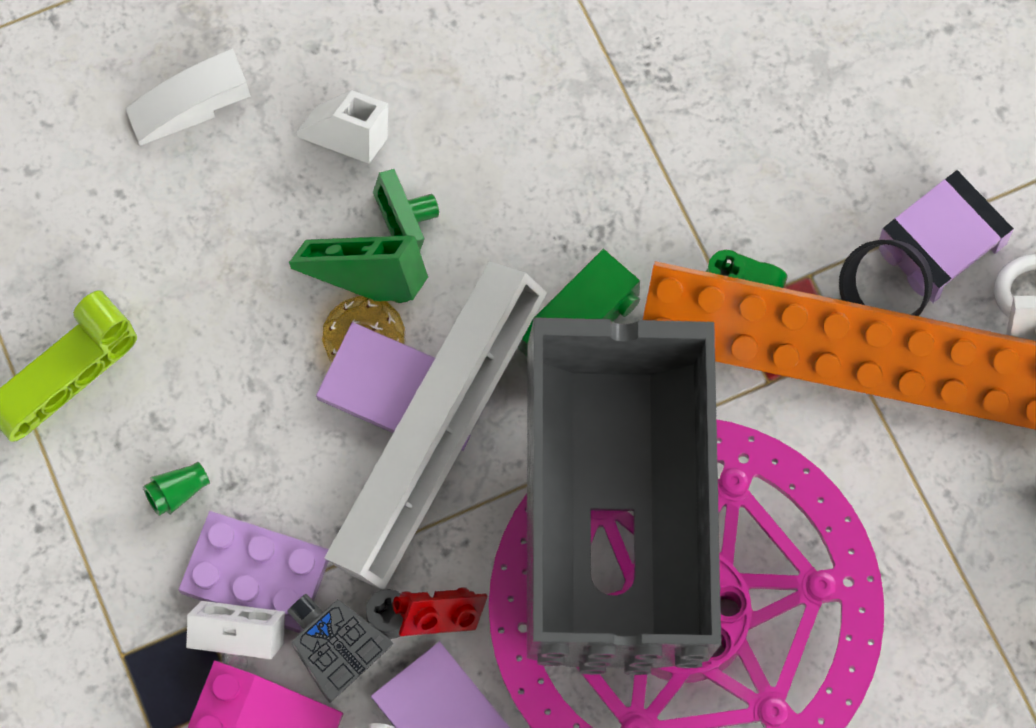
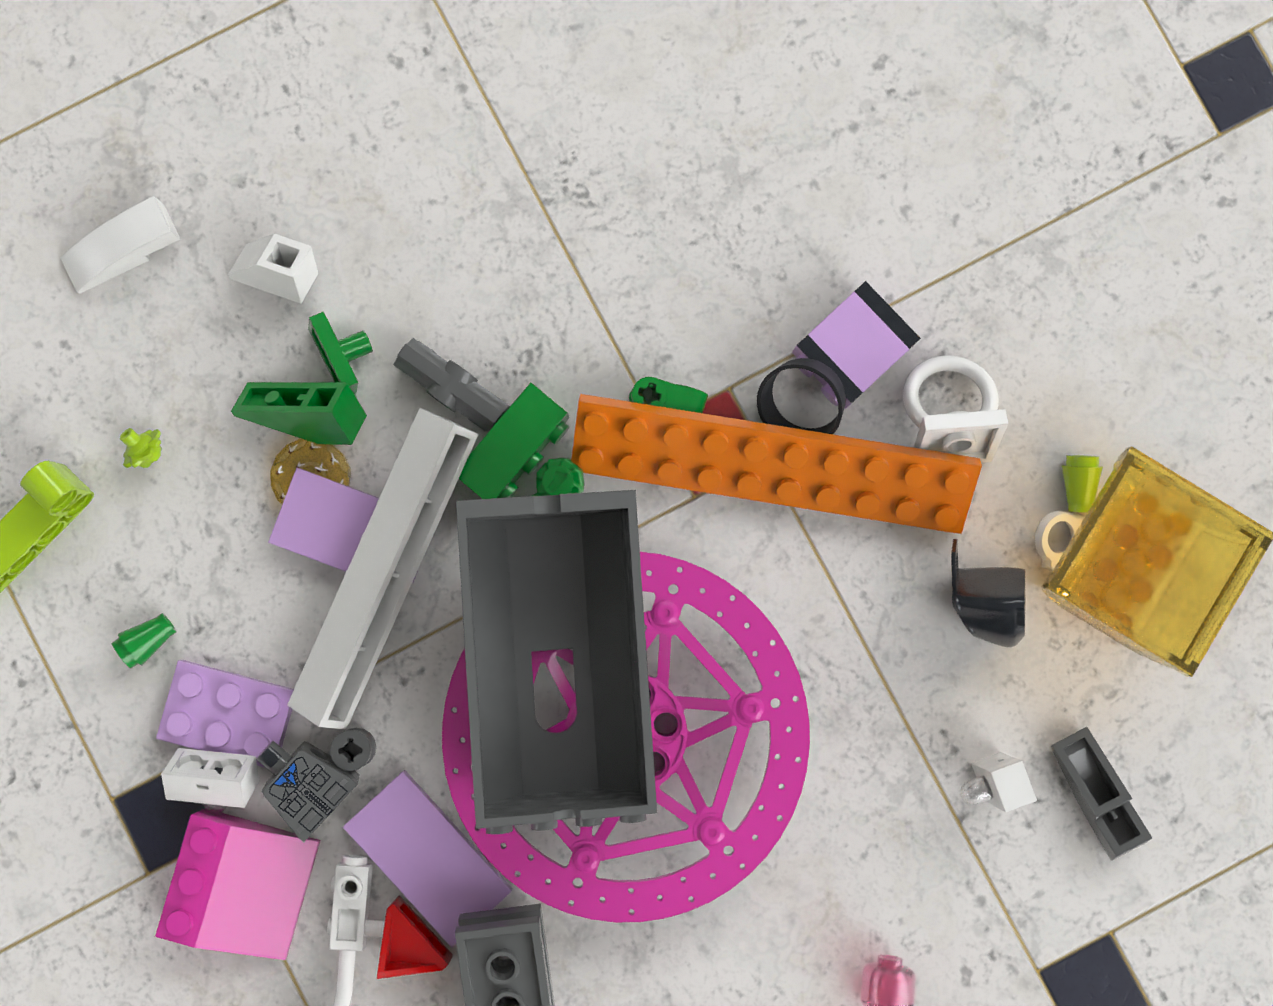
camera: 10 degrees left, 15 degrees up
red hinge [393,587,488,636] -> none
none -> lime plant [119,428,162,468]
none -> dark grey piece [393,338,510,432]

